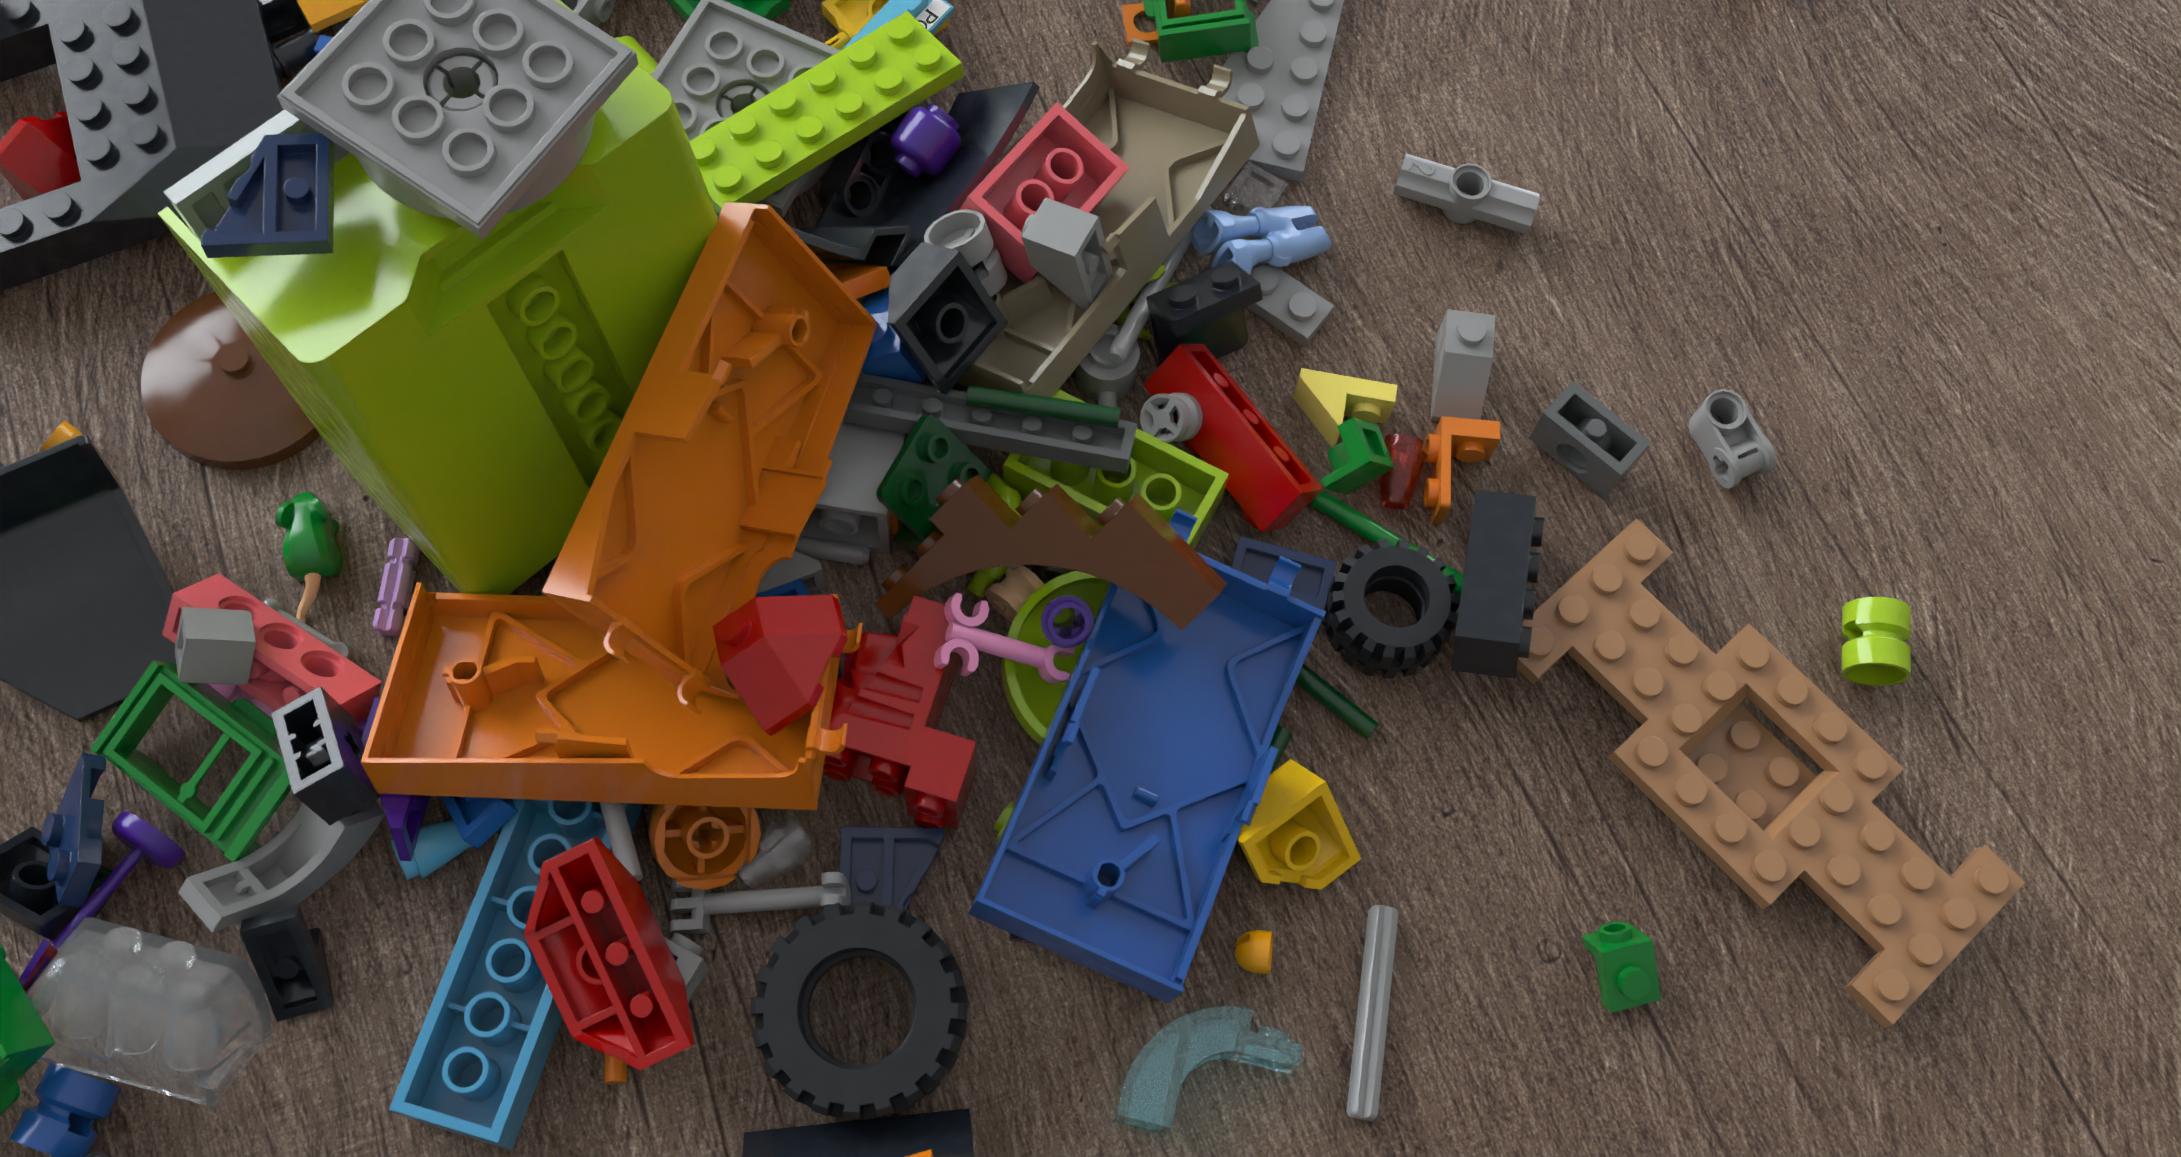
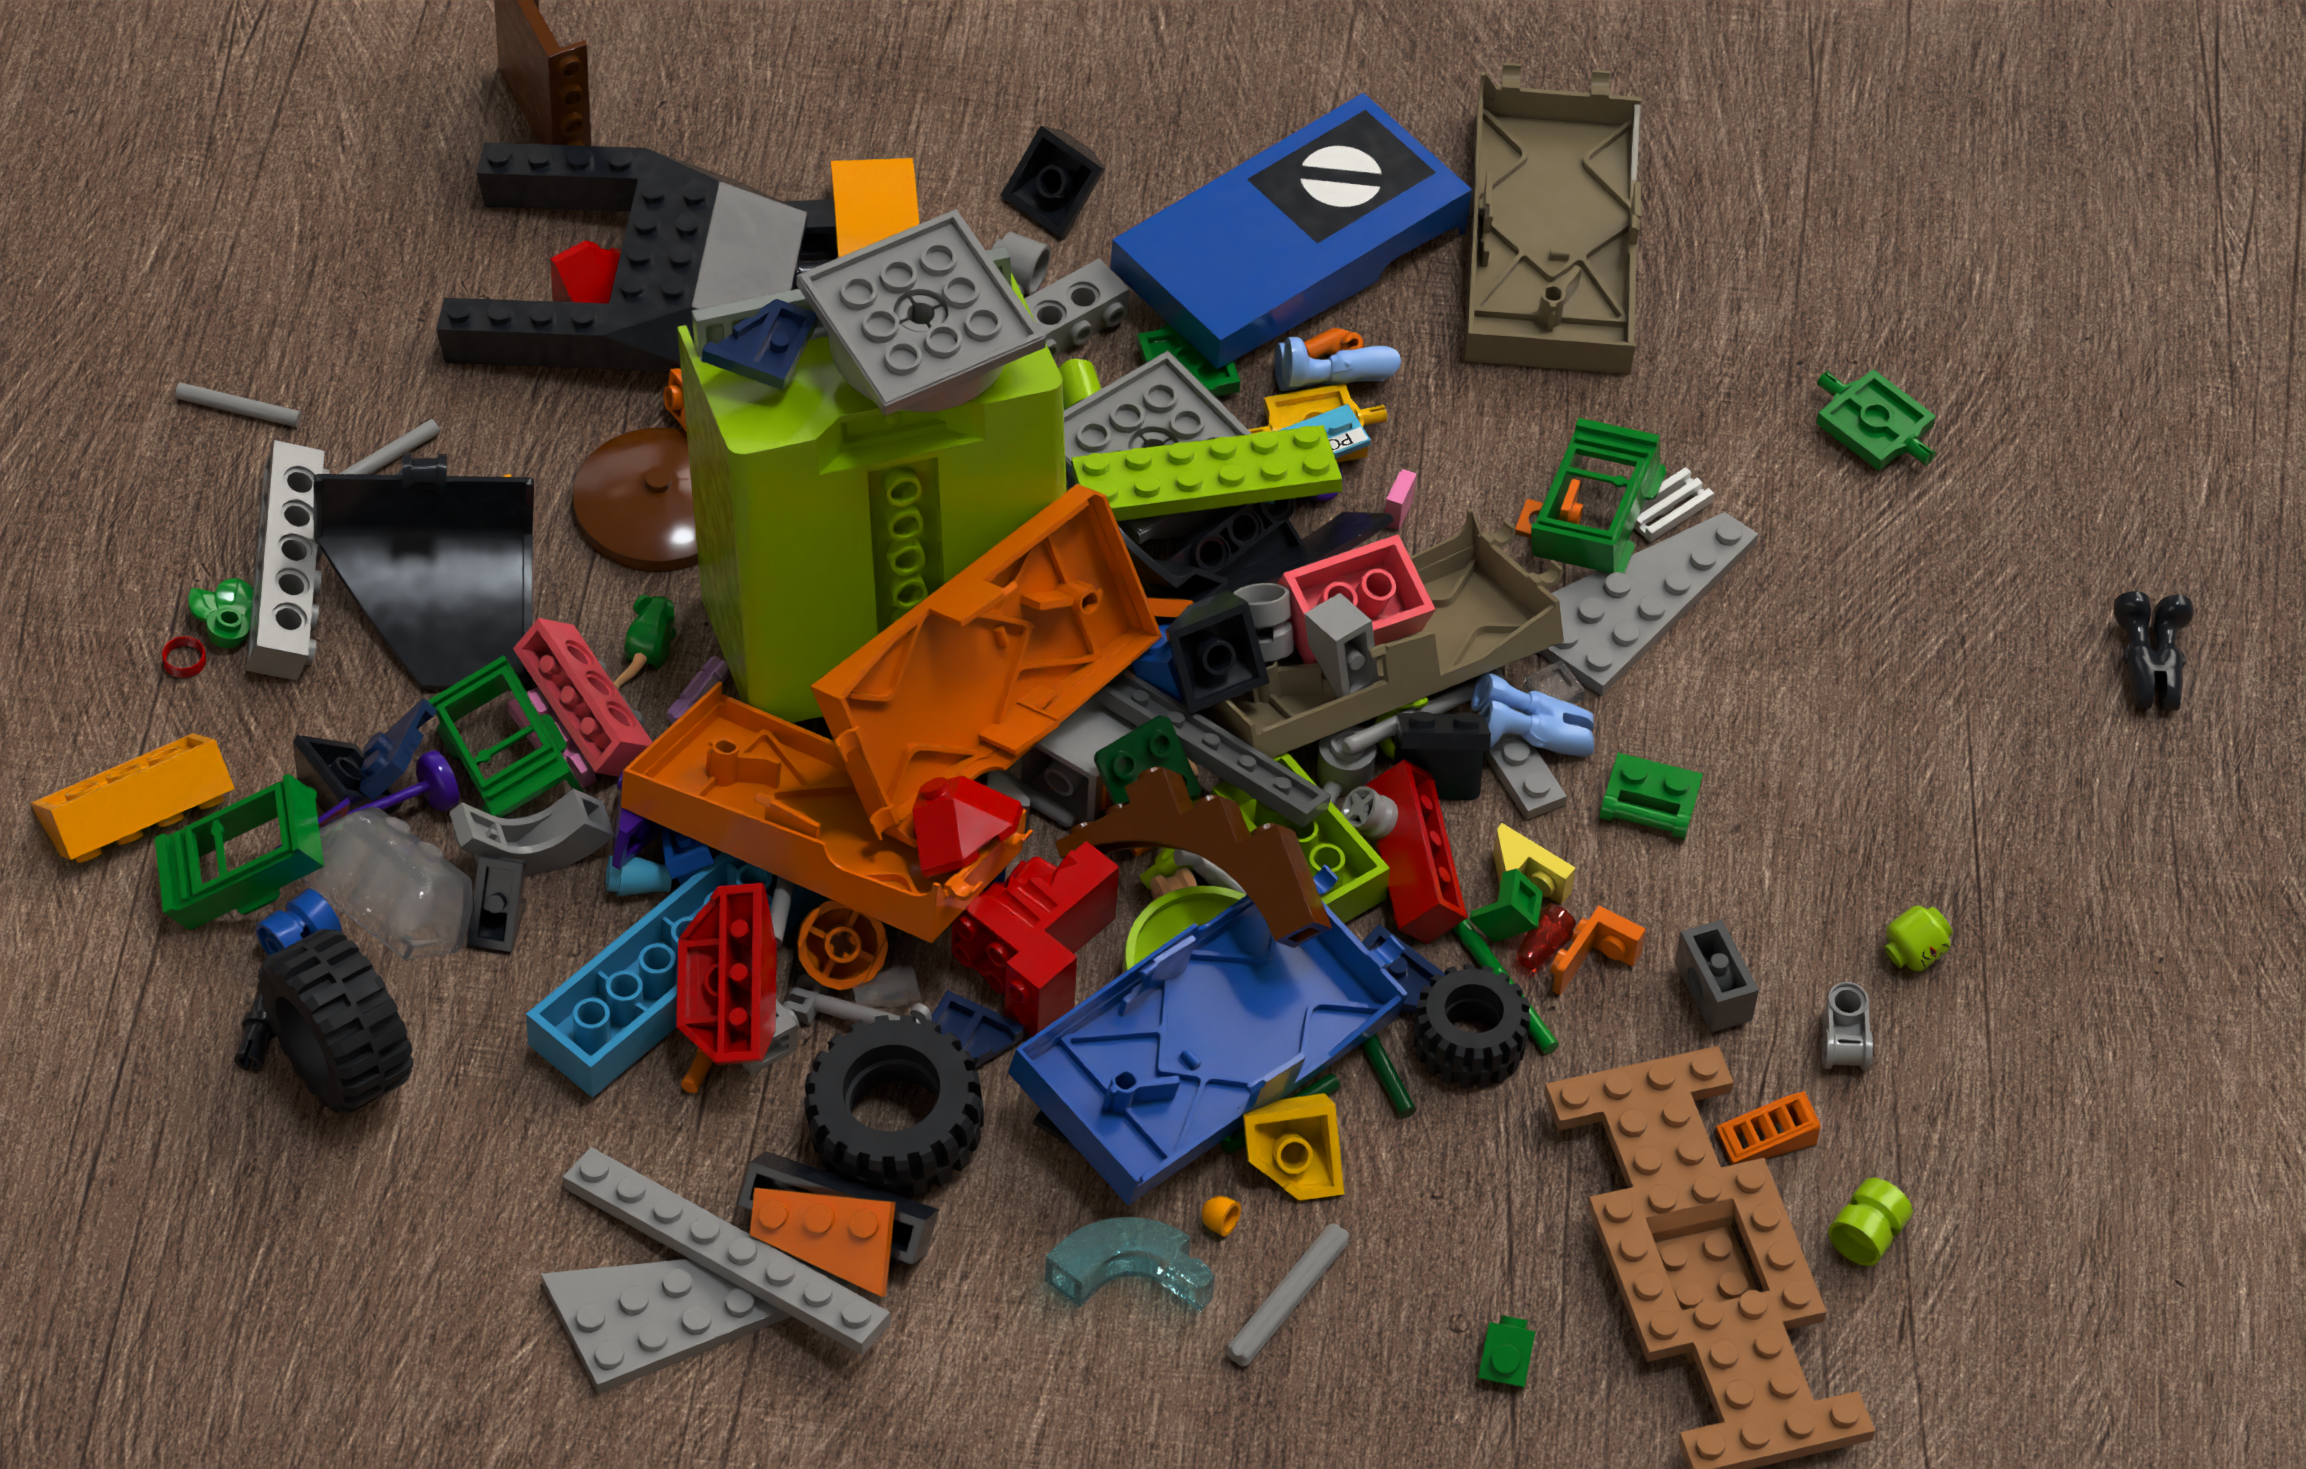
camera: 30 degrees right, 15 degrees down
light grey panel [175,607,256,685] -> none
black brick [271,686,379,825] -> none
dark purple head [890,103,961,178] -> none
bright pink bar [933,592,1075,685] -> none
dark green bar [966,385,1121,428] -> none
dark purple cone [1041,595,1094,648] -> none
light grey piece [1393,153,1540,235] -> none
light grey slope [1430,309,1495,422] -> none
black brick [1452,490,1544,678] -> none
none -> bright pink tile [1385,469,1417,531]
none -> green plate [1599,752,1703,840]
none -> orange slope [1715,1091,1821,1165]
none -> lime head [1884,905,1953,972]

